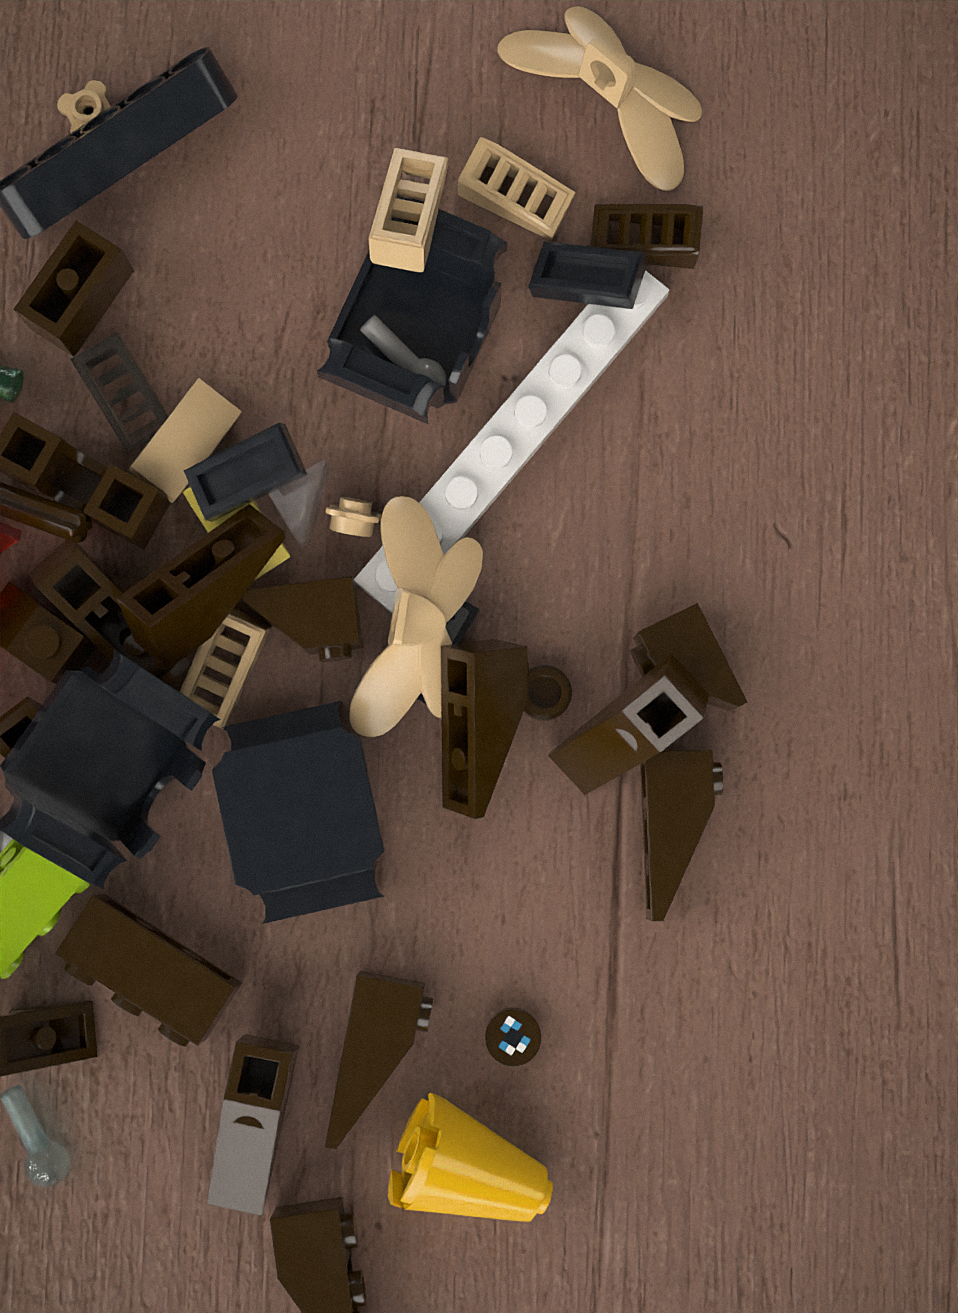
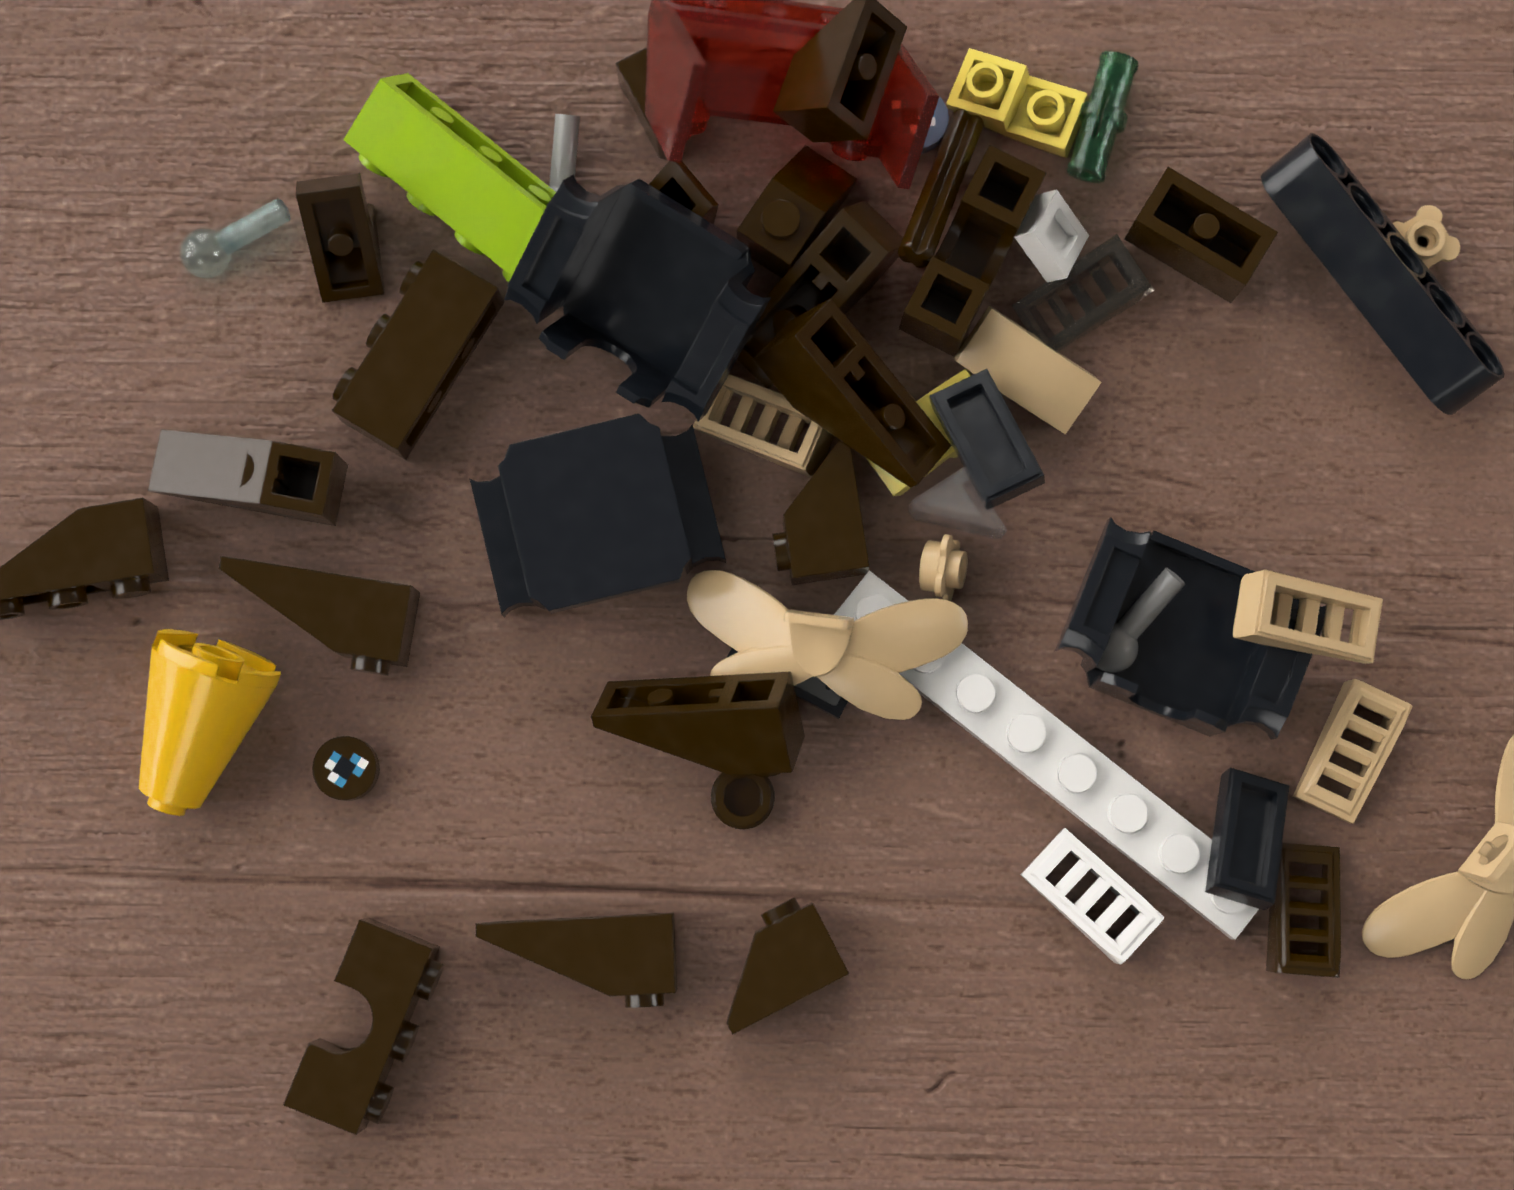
camera: 90 degrees right, 0 degrees up
dark brown slope [548,653,709,795] -> none
none -> dark brown arch [283,918,444,1135]
none -> white plate [1014,190,1089,283]
none -> white slope [1020,828,1164,965]

